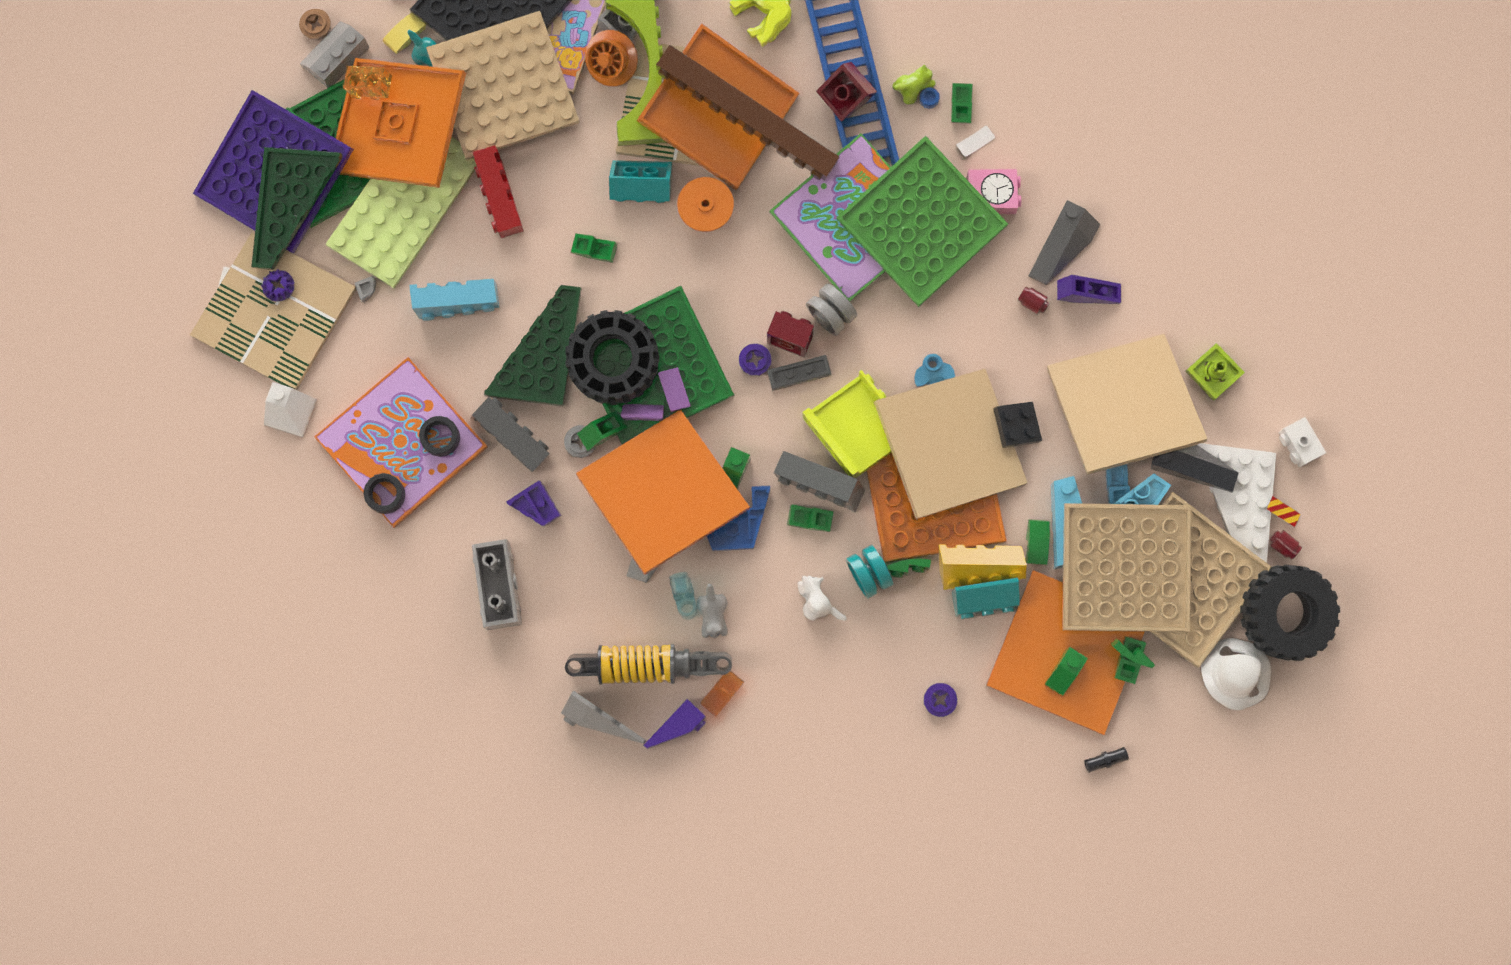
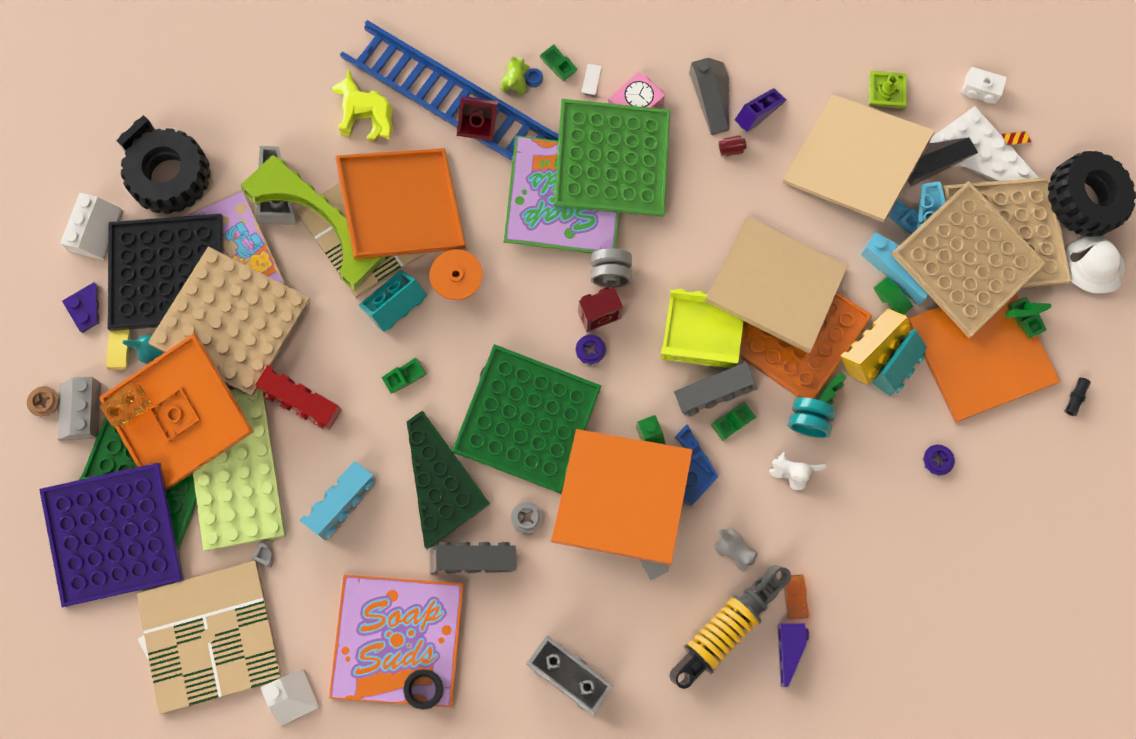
camera: 50 degrees left, 5 degrees down
dark green wing [251,147,343,270] -> none
dark purple gear [261,269,295,302] -> none
black tyre [419,416,460,457] -> none
dark purple wing [506,480,562,527] -> none
light grey wedge [561,691,646,744] -> none
black tyre [565,310,659,405] -> none
green slope [577,410,627,451] -> none
orange piece [585,30,638,86] -> none
medium lavender slope [621,404,664,421] -> none
reddish brown brick [656,45,840,181] -> none
medium lavender slope [658,367,691,413] -> none
clear light blue piece [669,572,697,620] -> none
dark grey tile [767,355,831,391] -> none
dark azure plate [914,354,955,387] -> none
black plate [993,401,1042,448] -> none
green slope [1044,647,1088,696] -> none
dark red brick [1269,530,1302,560] -> none

